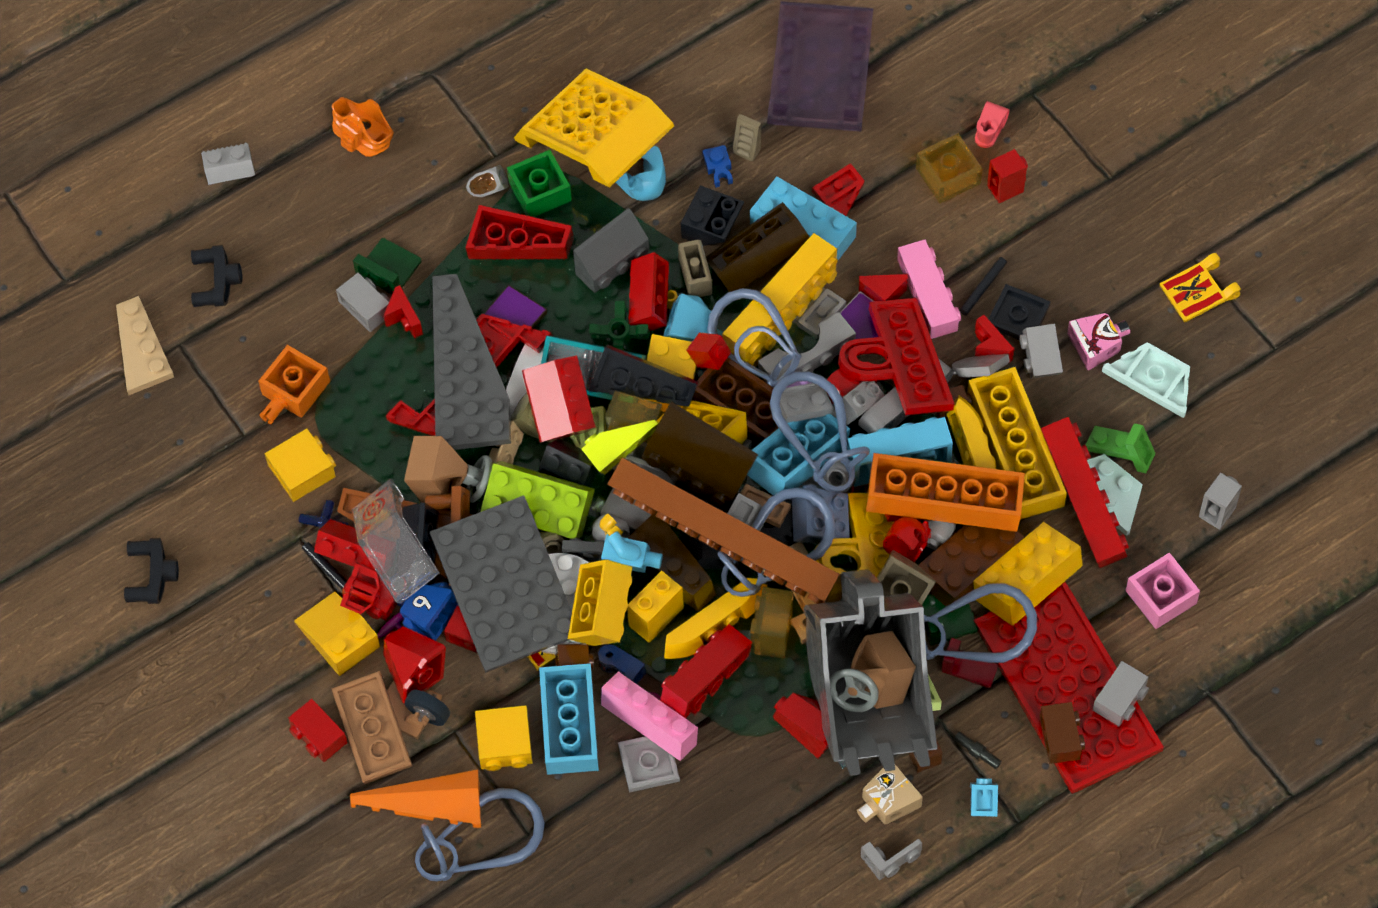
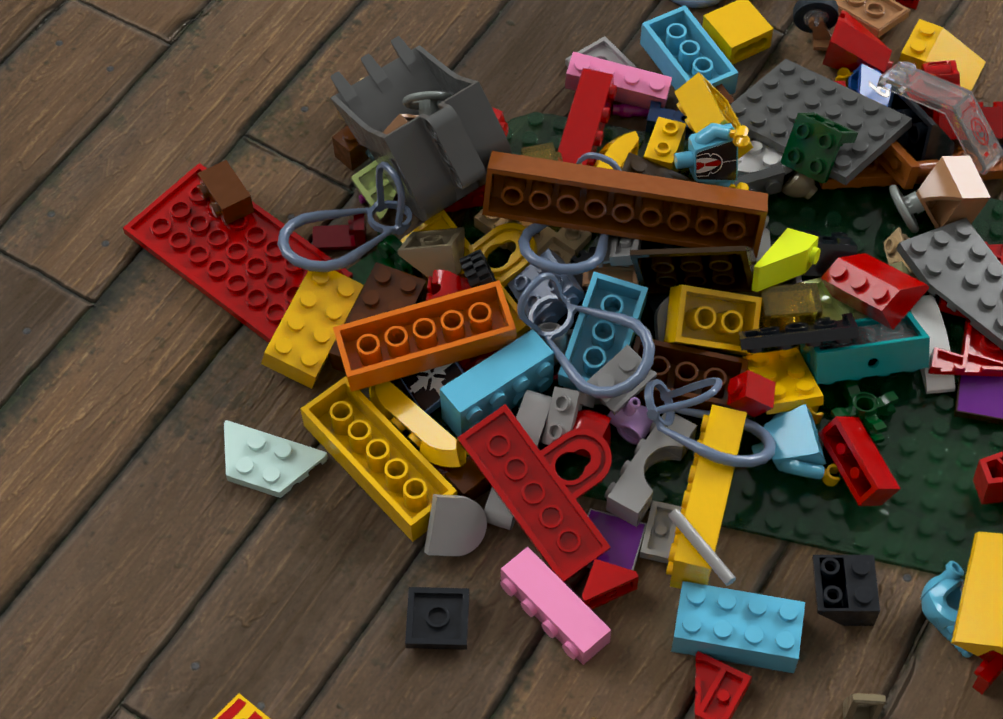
camera: 155 degrees right, 5 degrees down
lime brick [481,461,595,539] -> none
dark grey slope [573,208,649,293] -> none
dark tan brick [678,240,712,297] -> none
blue plate [702,145,733,188] -> none
dark brown slope [706,202,810,292] -> none
light grey bracket [861,839,922,881] -> none
pearl dark grey bar [954,731,1002,769] -> none
black bar [959,257,1007,316] -> none
medium azure bracket [970,778,998,817] -> none
red slope [975,315,1014,363] -> none
light grey brick [1020,324,1063,379] -> none
red brick [1041,417,1129,569] -> none
torso [1067,313,1130,370] -> none
bright green bracket [1086,423,1156,473] -> none
light grey brick [1093,661,1149,726] -> none
light aqua wing [1102,342,1190,418] -> none
bright pink brick [1126,553,1200,629] -> none
light grey brick [1199,473,1242,530] -> none
none -> black tyre [459,249,497,288]
none -> light grey bar [668,508,736,586]
none -> dark green bracket [780,112,858,183]

